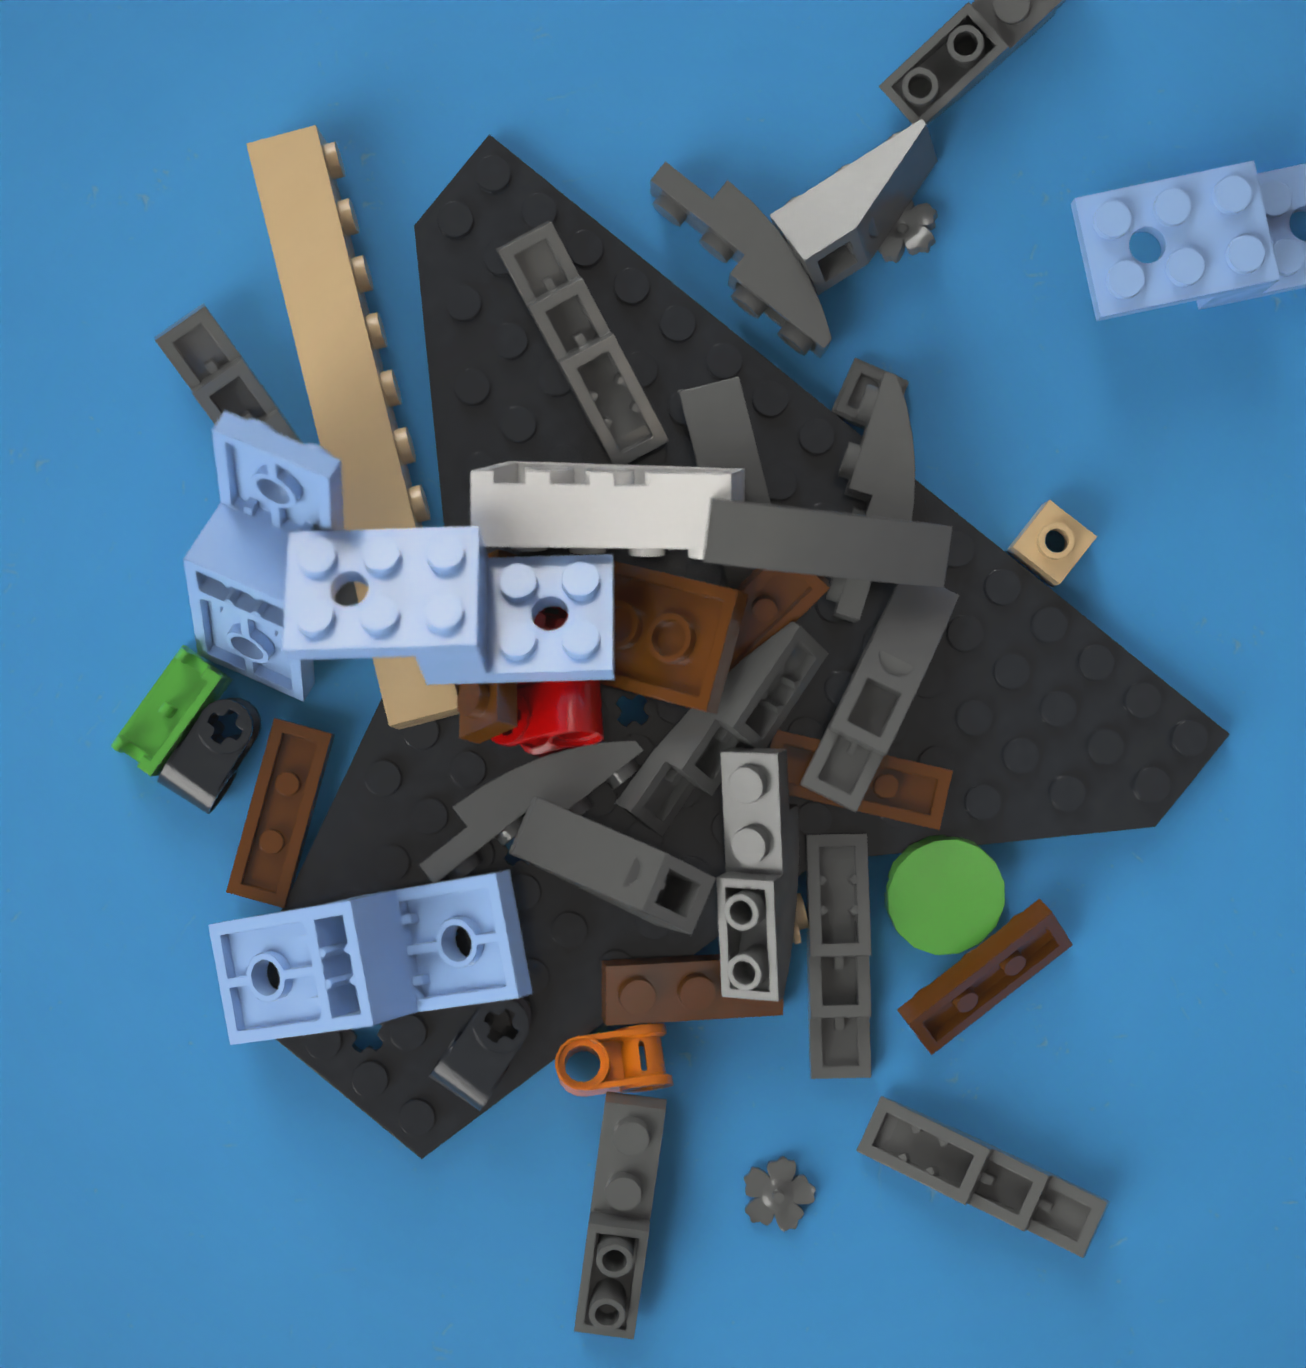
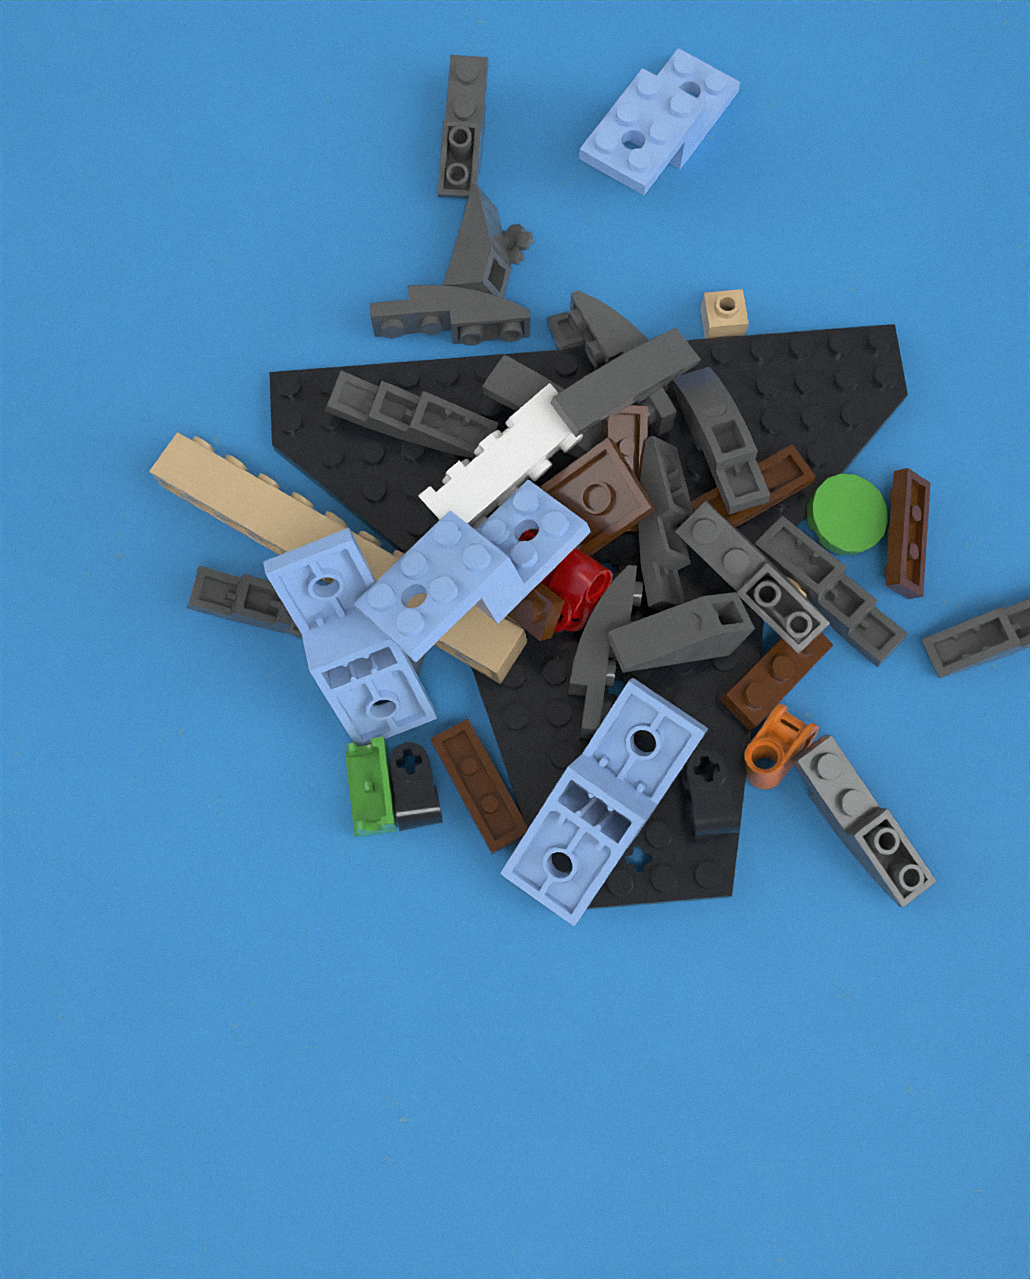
camera: 40 degrees left, 15 degrees down
dark grey plant [744,1156,816,1232] -> none

